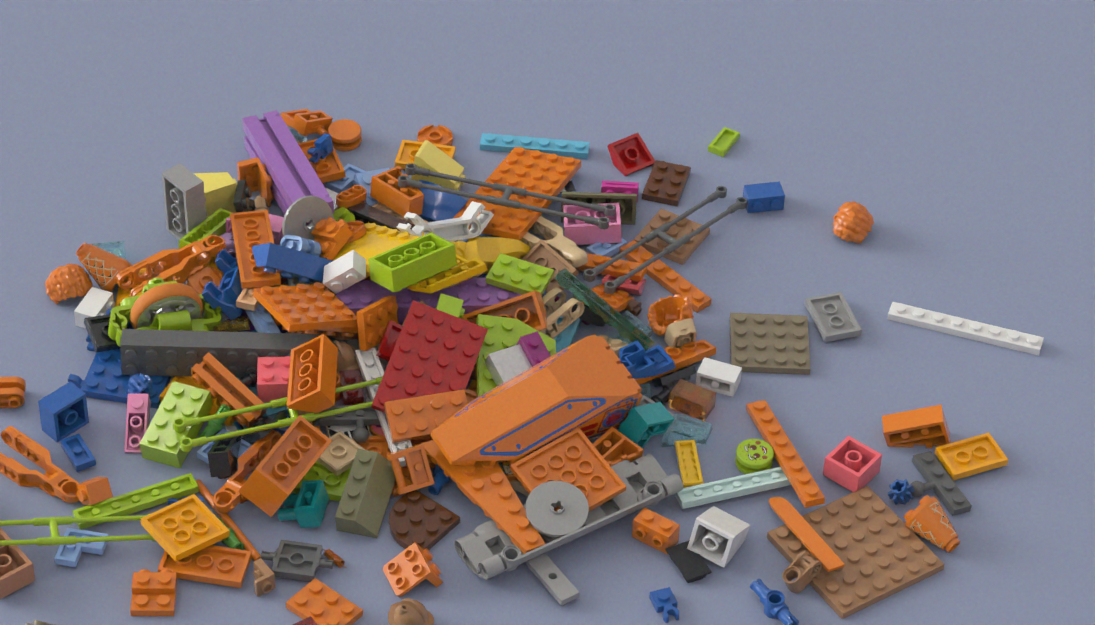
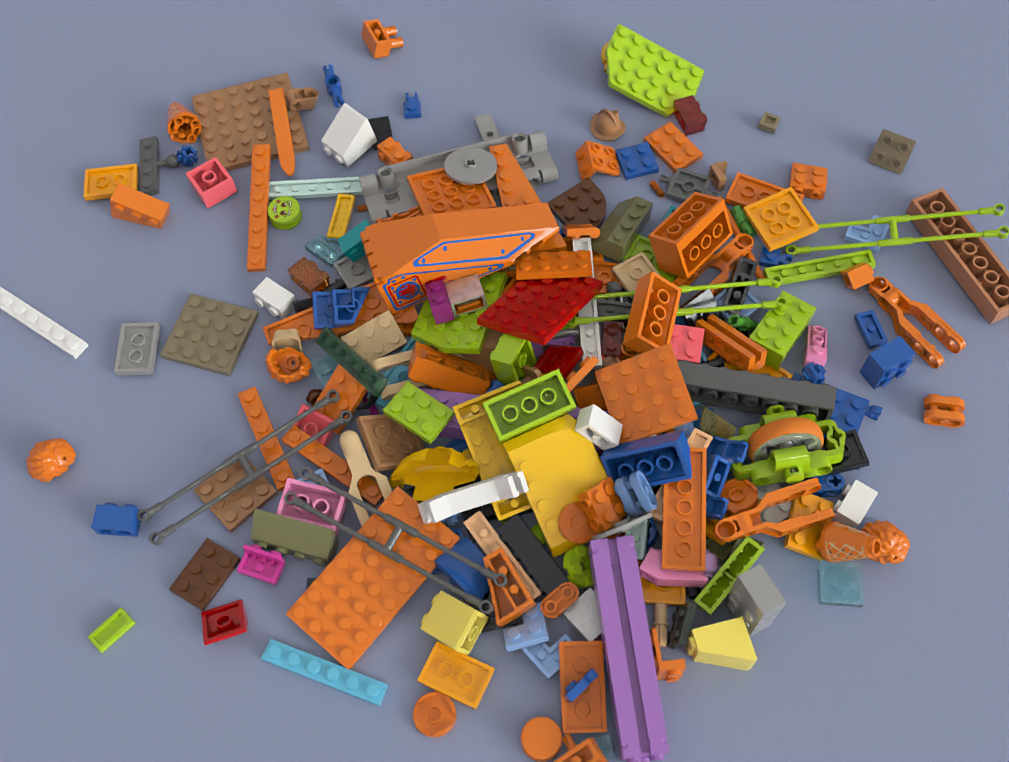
camera: 160 degrees left, 20 degrees up
none -> blue plate [615,142,659,180]

